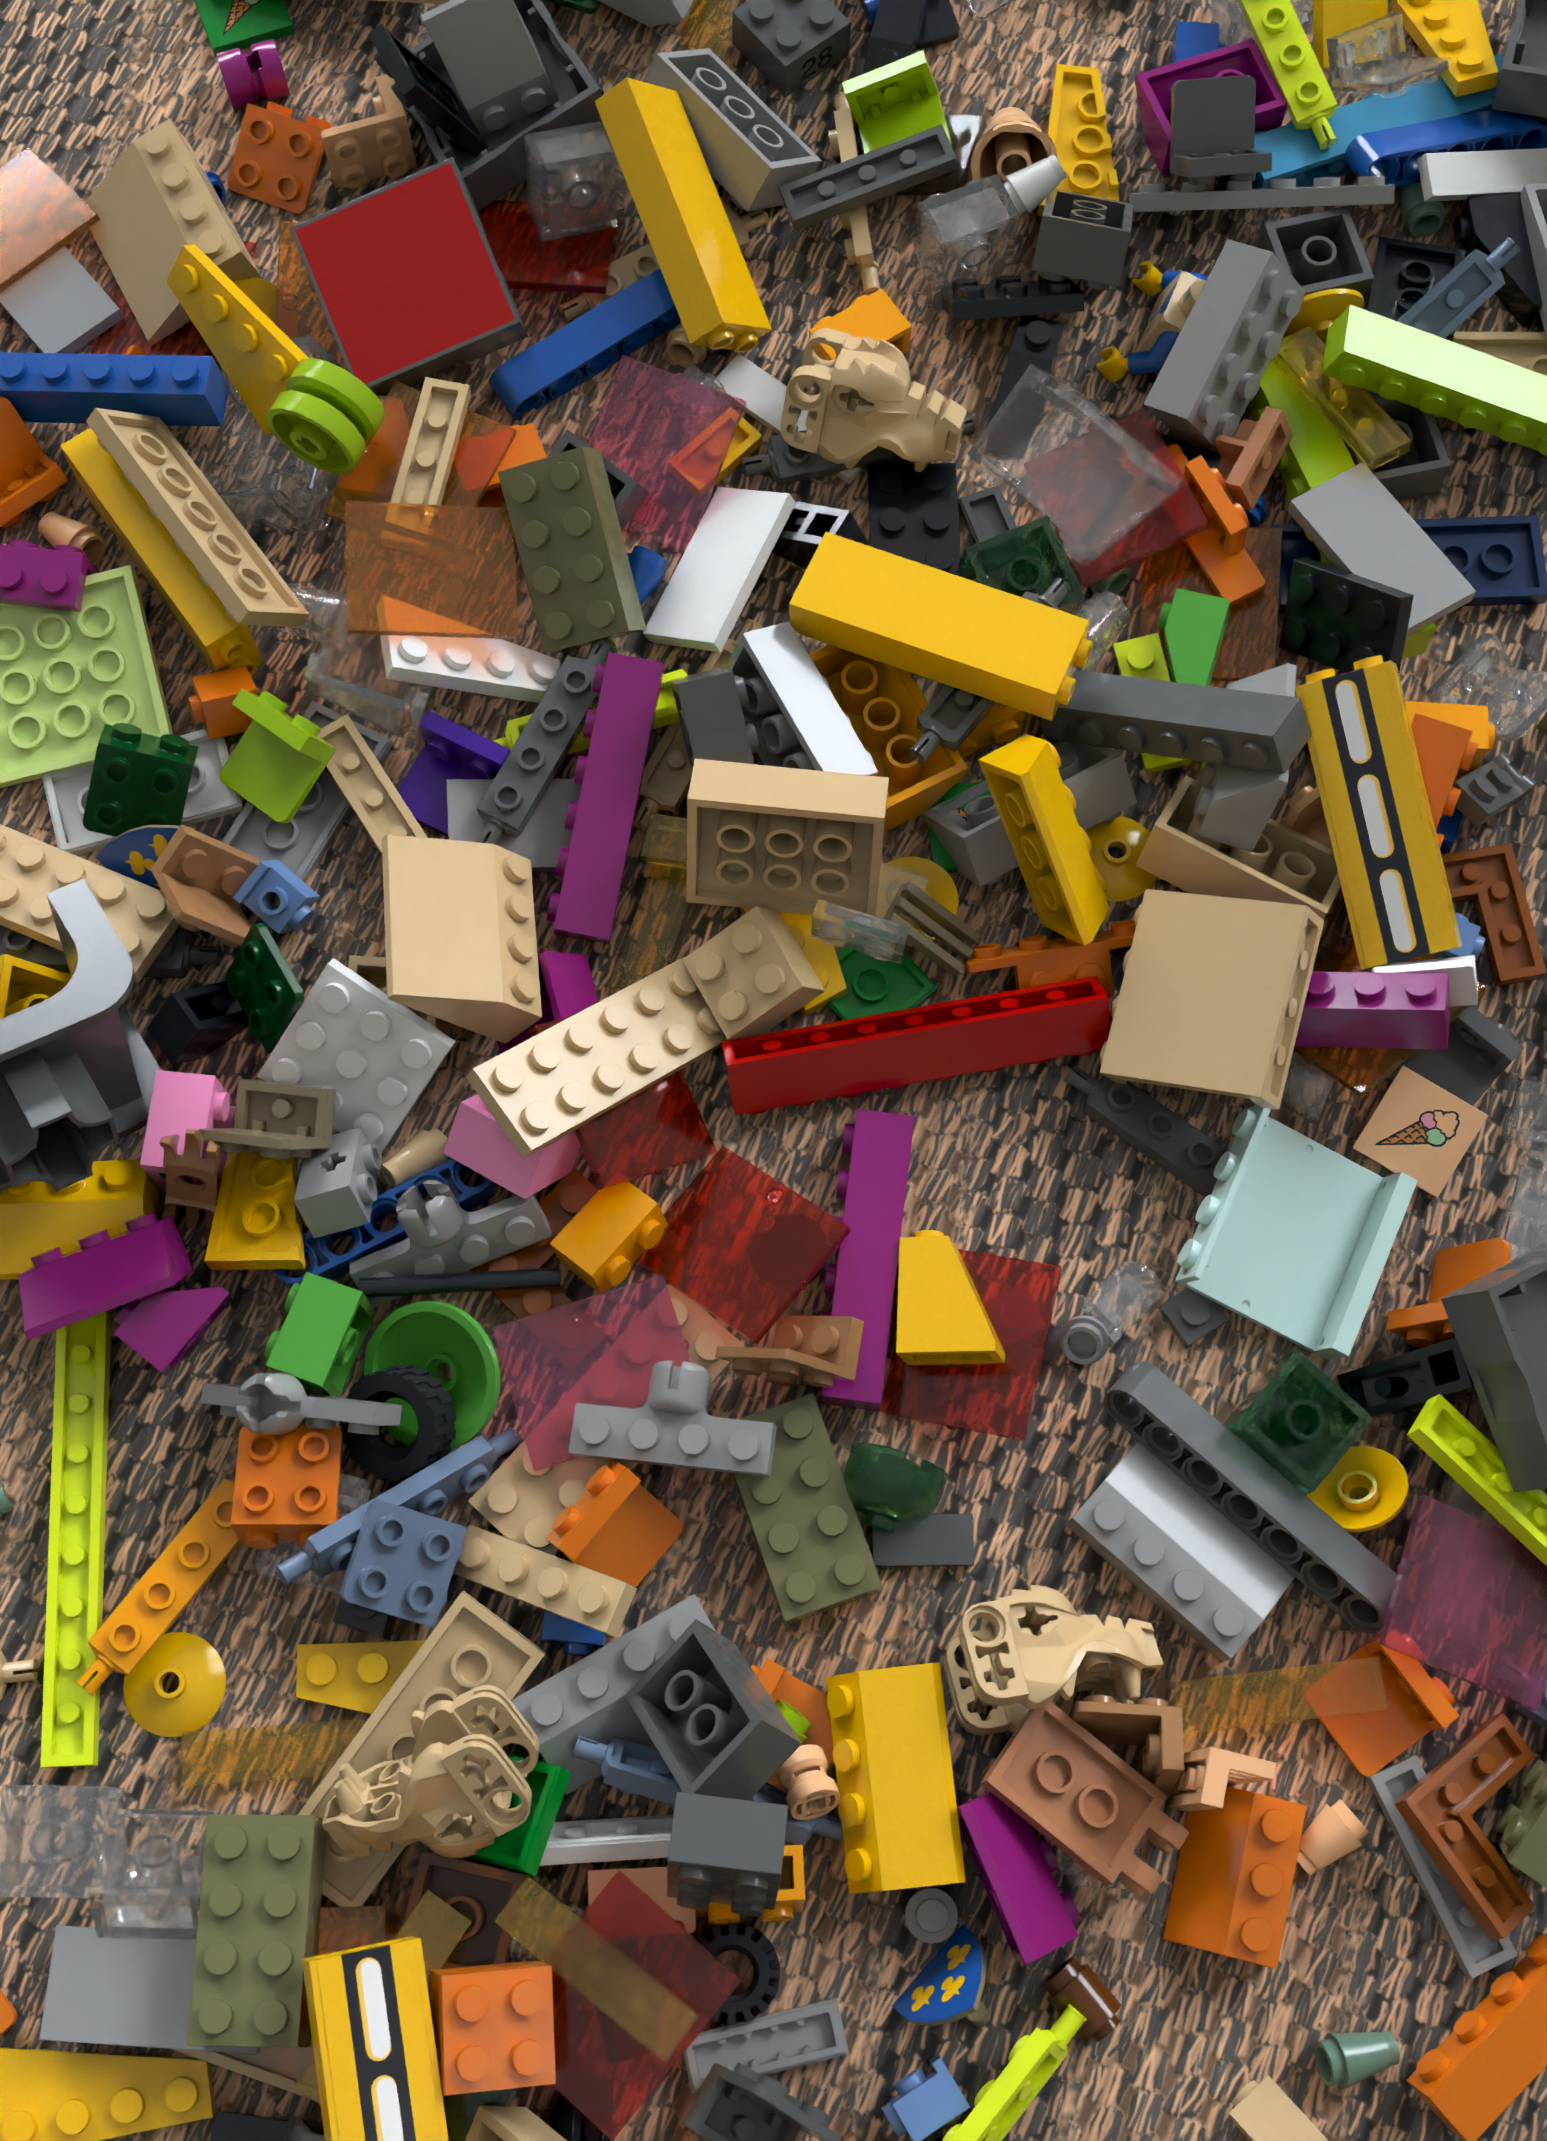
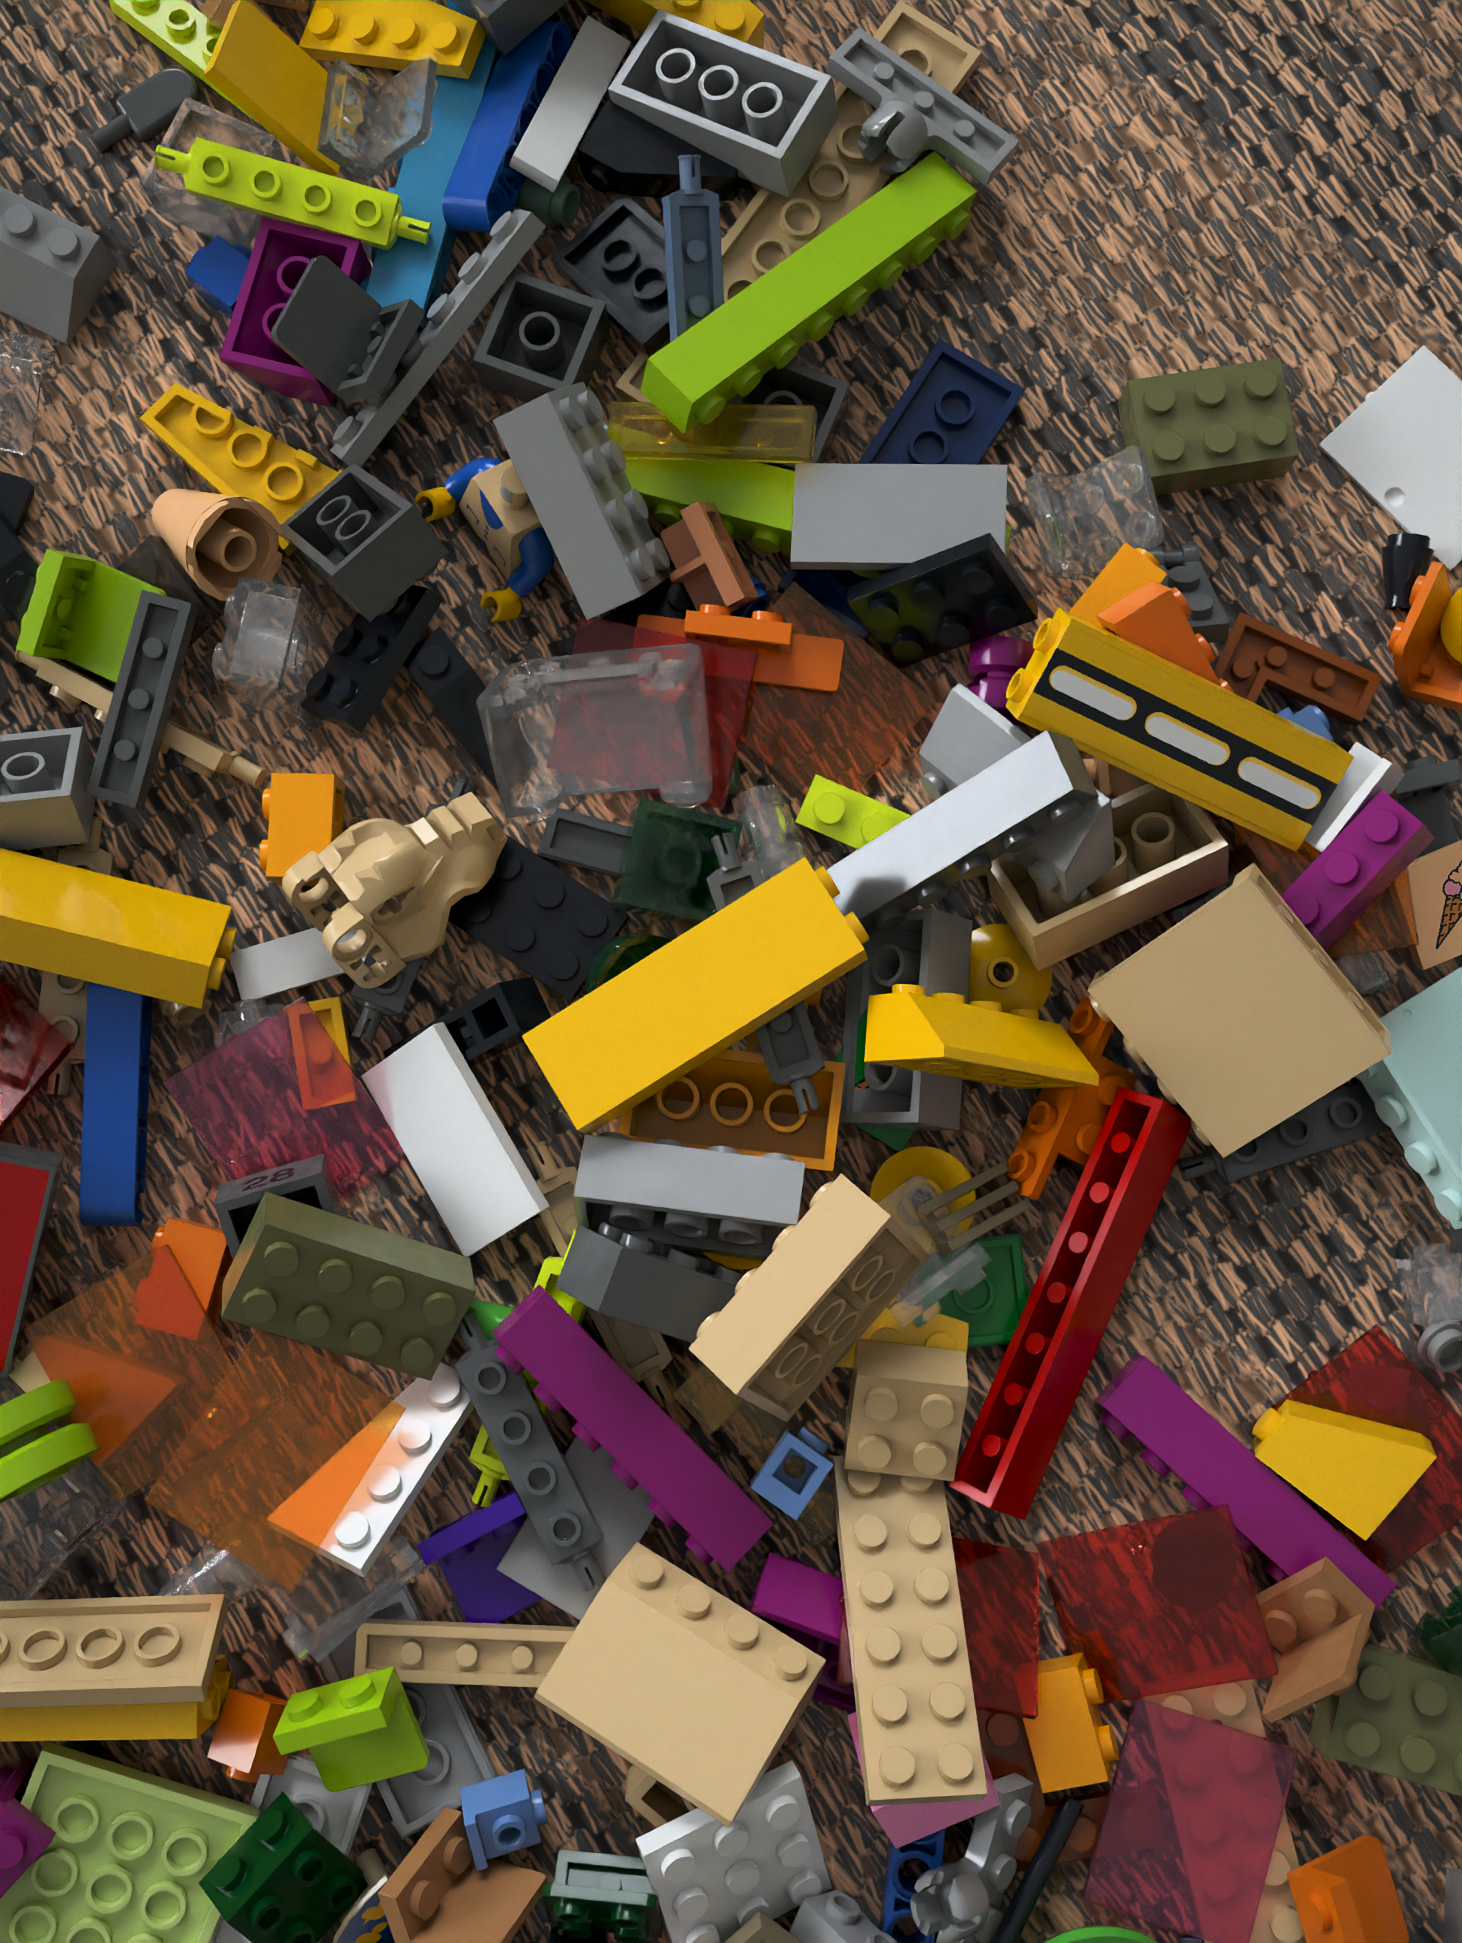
camera: 50 degrees left, 10 degrees up
tan cone [380,1128,452,1189] -> none
tan plate [381,377,471,551] -> none
light grey plate [568,1360,777,1477] -> none
blue cone [627,546,667,606] -> none
white cone [999,153,1068,217] -> none
bright green slope [1158,588,1230,686] -> none
yellow dish [1285,288,1364,340] -> none
none -> medium blue brick [750,1426,834,1520]

